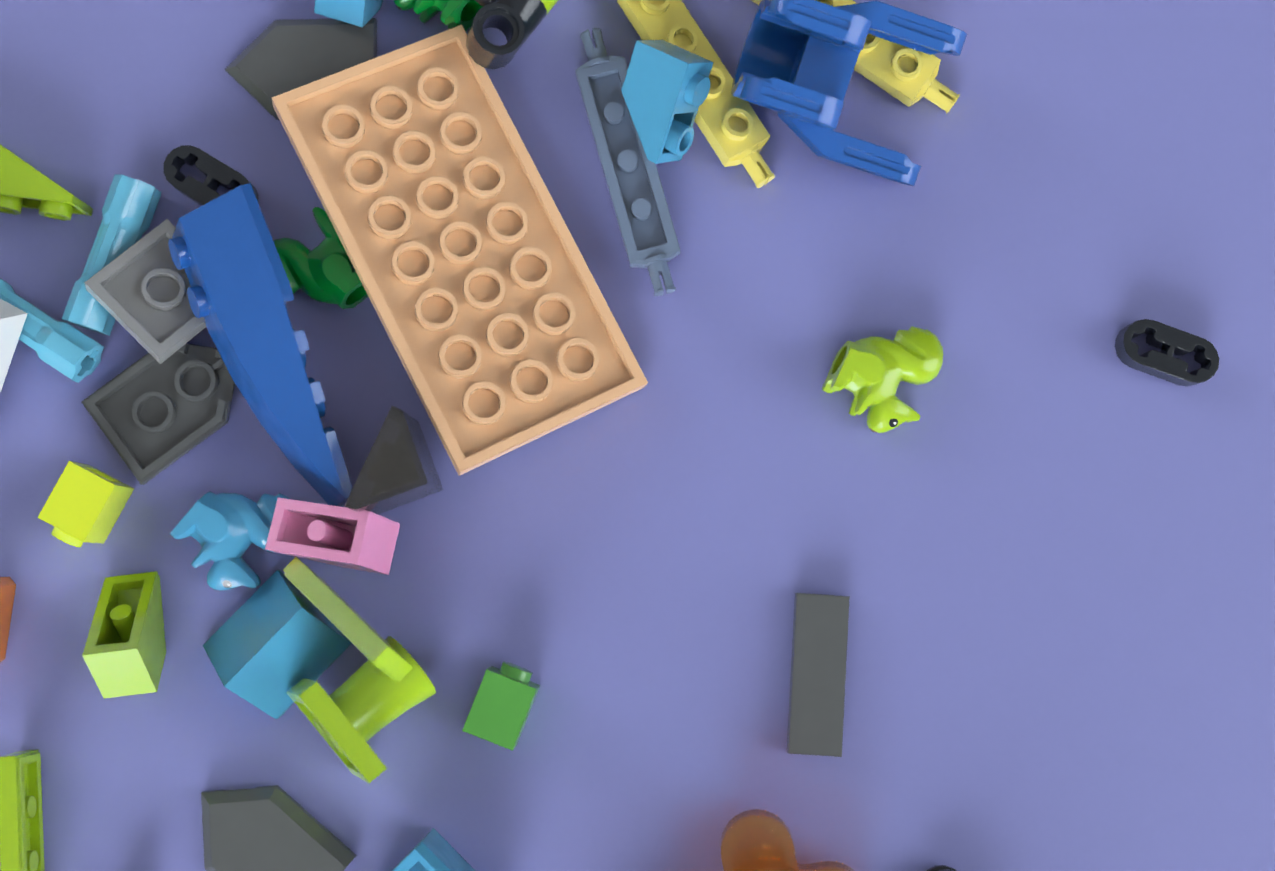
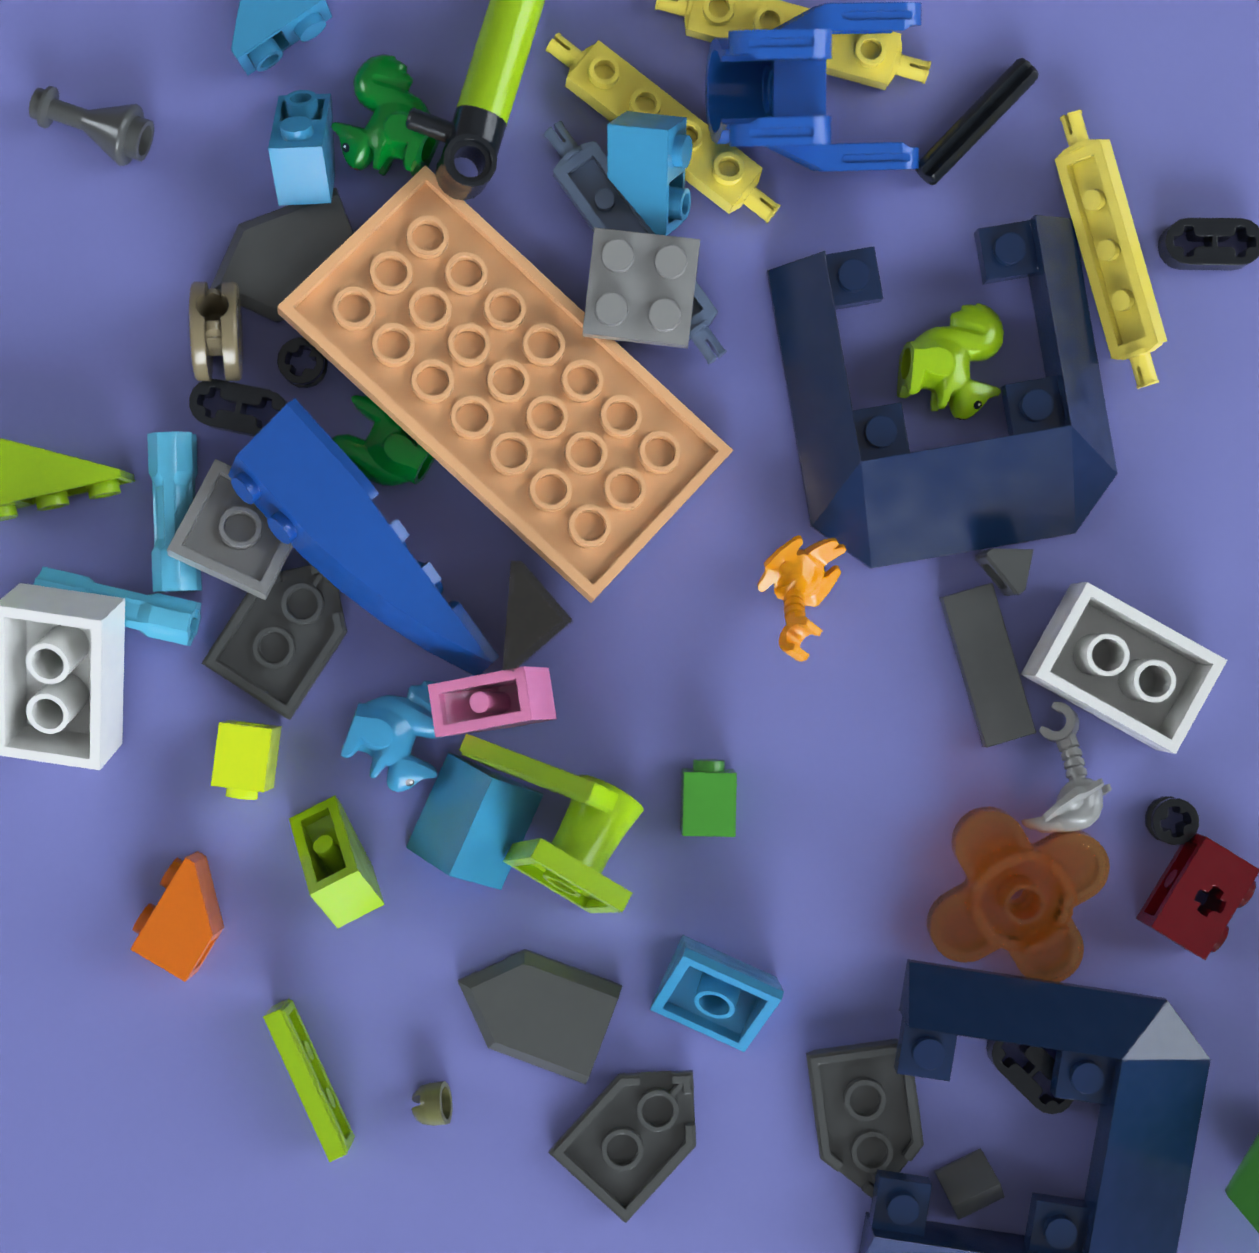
camera: 20 degrees left, 5 degrees up
none -> dark tan head [189,282,243,381]
none -> black bush [277,337,328,388]
none -> light grey plate [582,227,700,349]
none -> light orange piece [757,535,846,662]
none -> dark blue slope [767,215,1117,569]
none -> black axle [915,58,1039,185]
none -> dark grey slope [975,548,1034,596]
none -> white brick [1021,582,1228,754]
none -> light grey piece [1021,702,1112,833]
none -> light yellow plate [1054,110,1167,389]

